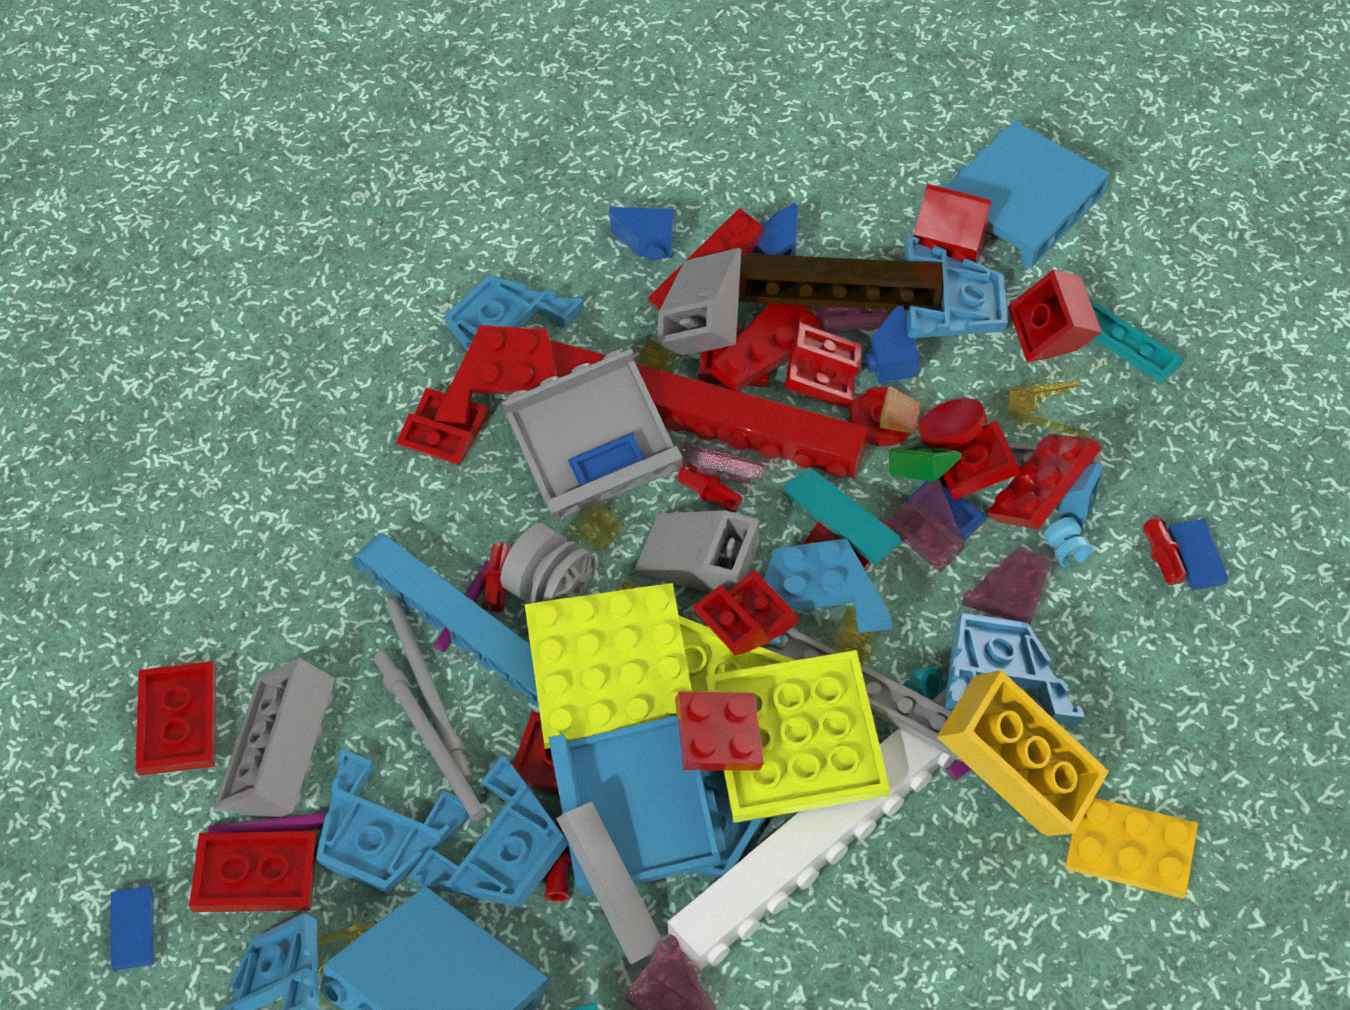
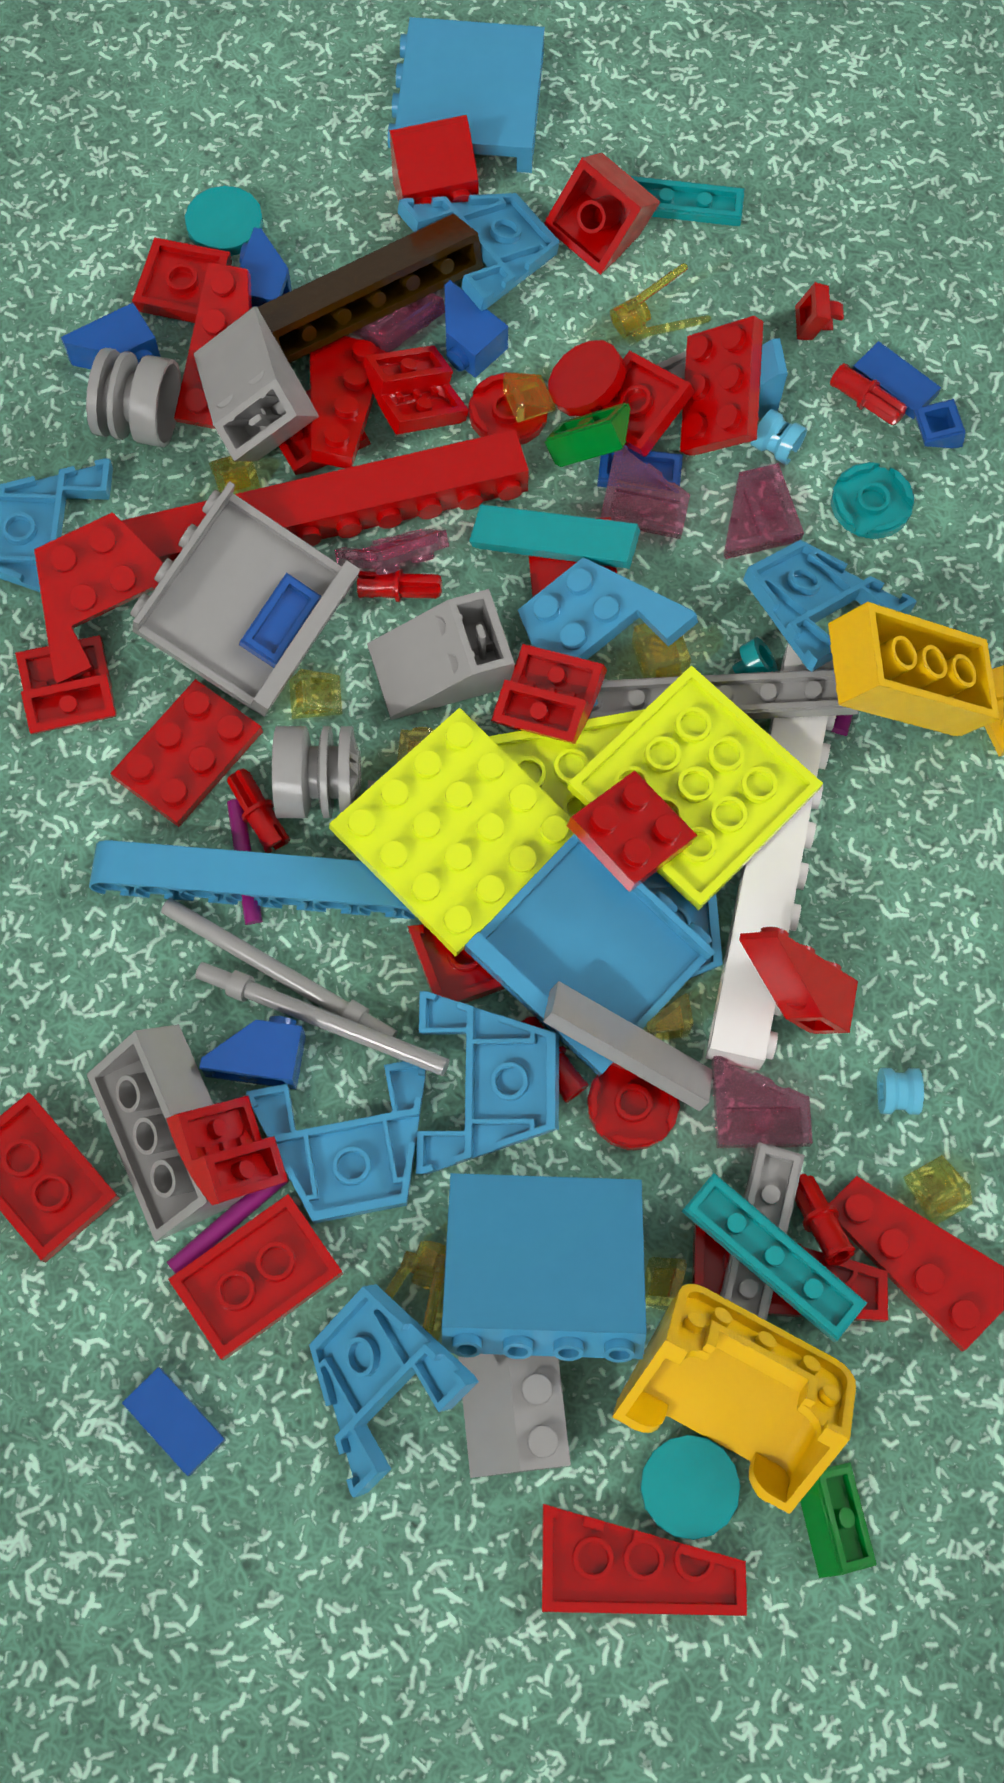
camera: 40 degrees left, 15 degrees up
none -> light grey wheel [86,347,181,448]
none -> red plate [110,679,263,827]
none -> red plate [132,237,232,323]
none -> red slope [166,1096,288,1206]
none -> teal tile [185,185,264,256]
none -> blue slope [199,1016,306,1090]
none -> red tile [587,1062,680,1150]
none -> clear yellow slope [644,993,694,1040]
none -> red slope [739,927,858,1034]
none -> red tile [795,282,844,340]
none -> teal tile [831,462,914,539]
none -> blue slope [913,399,966,449]

